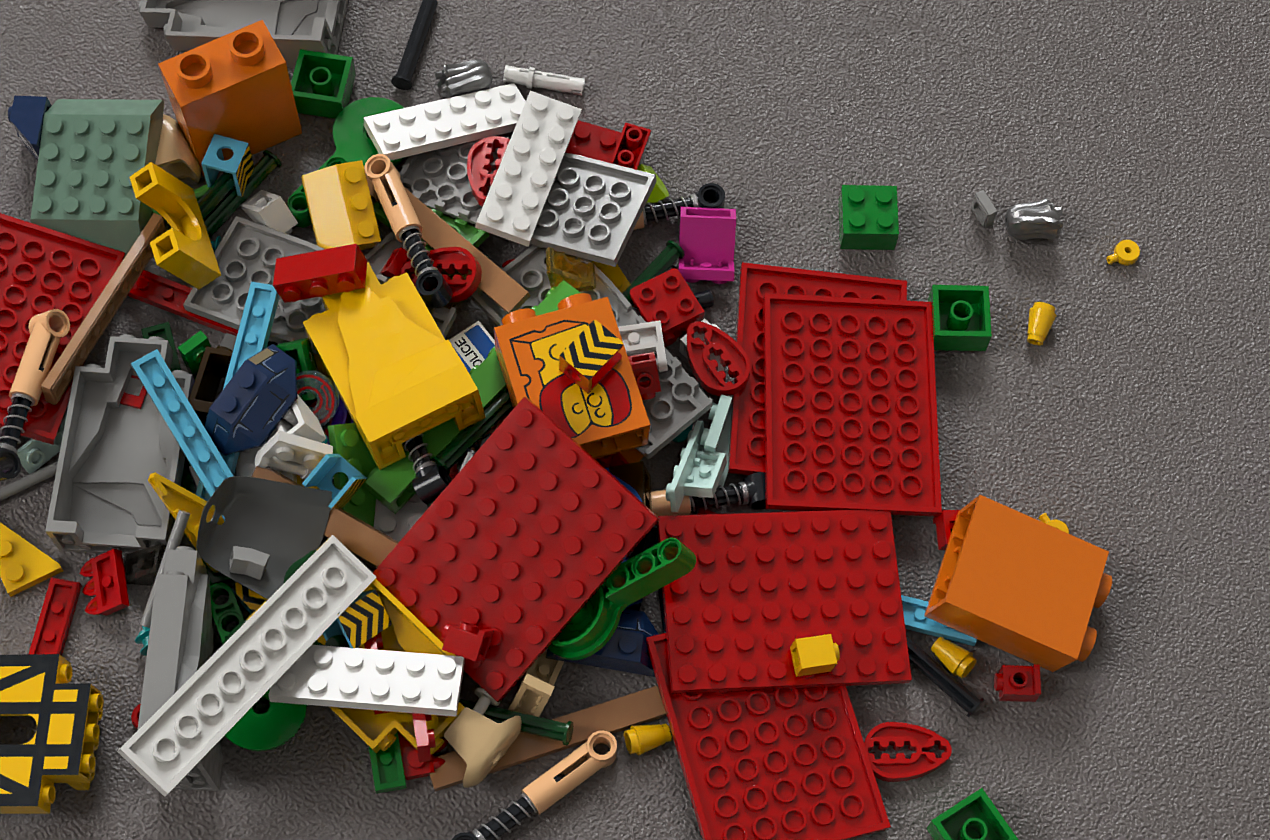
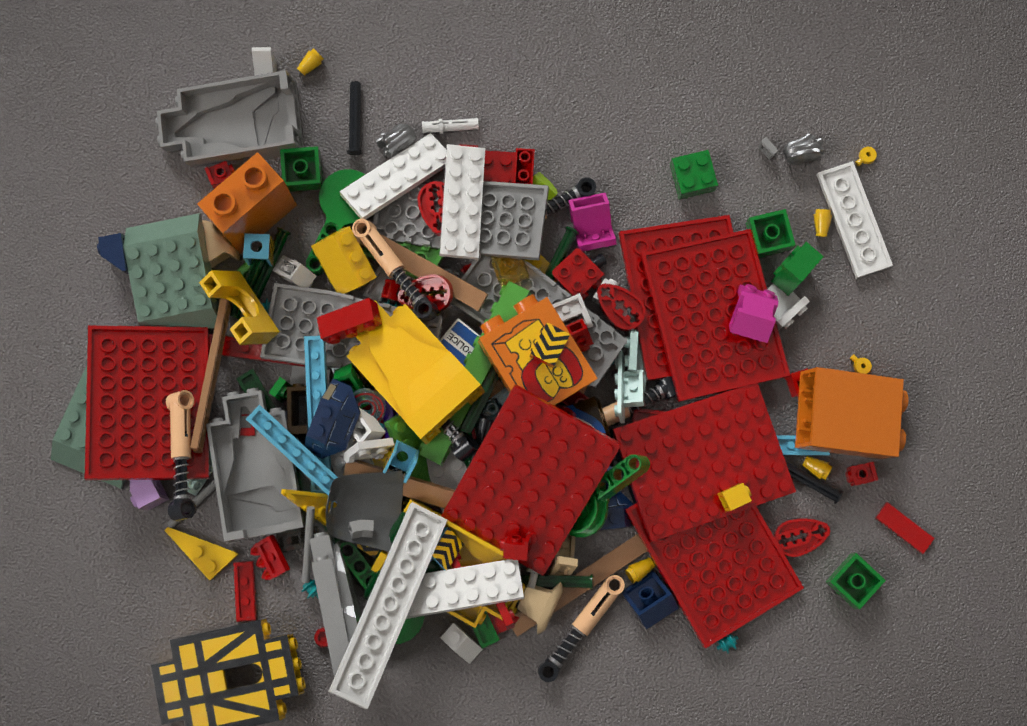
camera: 15 degrees left, 15 degrees up
none -> white slope [440,622,483,664]
none -> dark blue slope [621,571,679,630]
none -> dark pink piece [729,284,779,343]
none -> white bracket [767,284,810,331]
none -> green brick [771,242,824,296]
none -> white plate [816,161,893,279]
none -> red tile [875,502,935,554]

